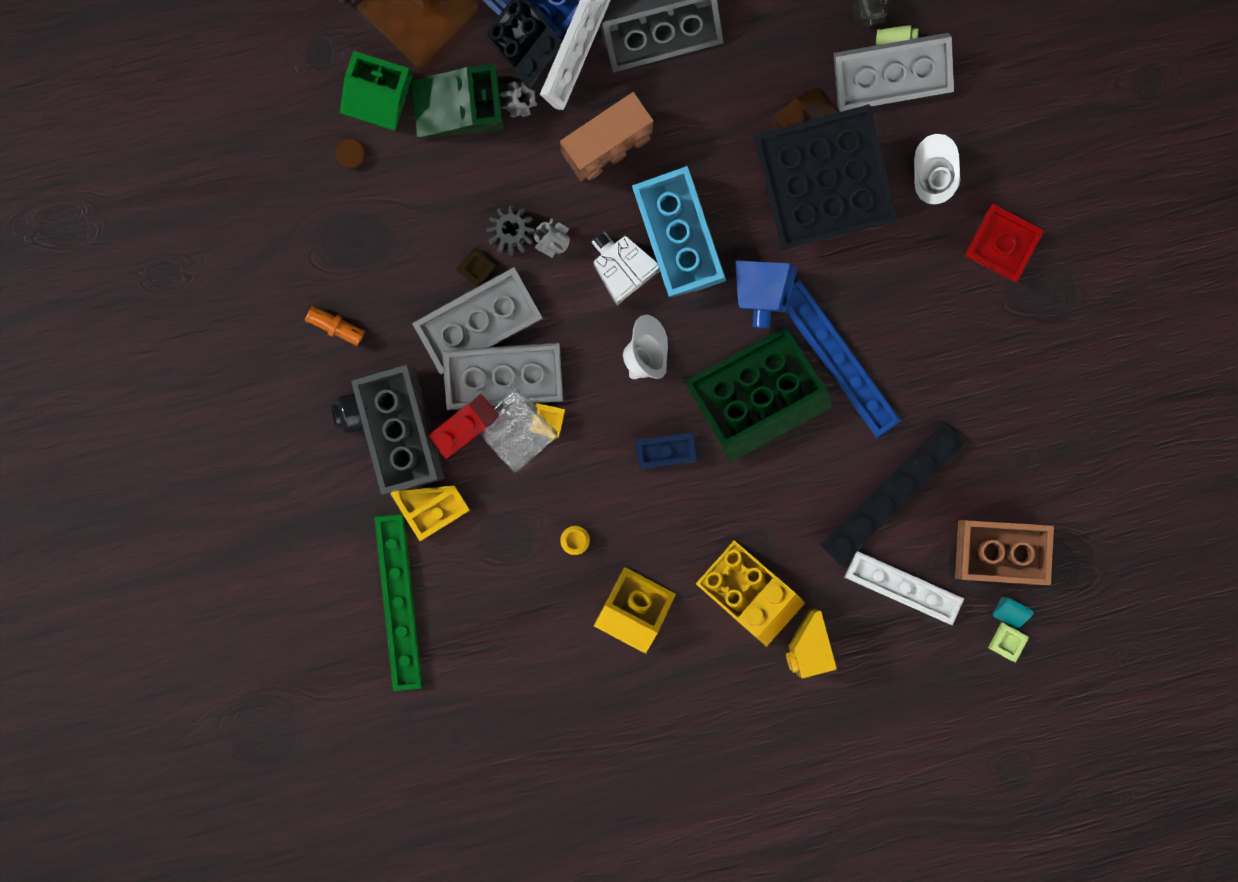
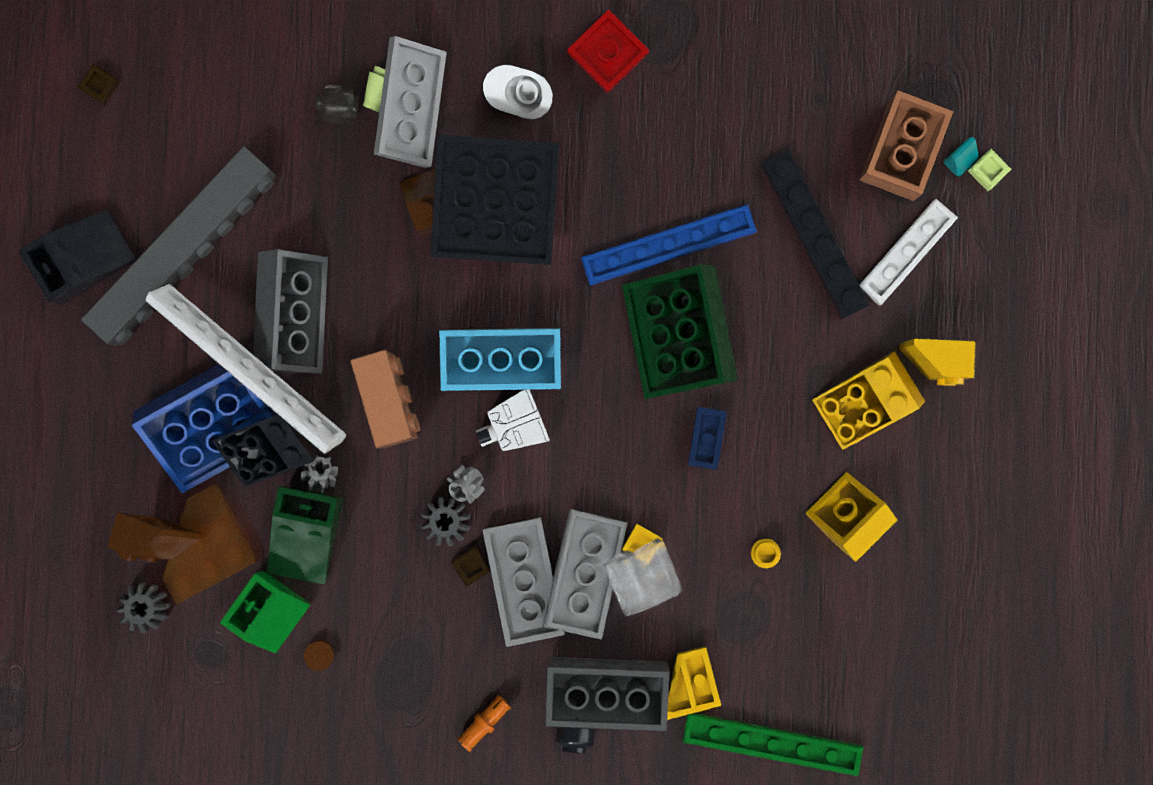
camera: 75 degrees left, 0 degrees up
red brick [428,393,499,459] -> none
white piece [623,315,668,379] -> none
blue torso [736,261,797,329] -> none

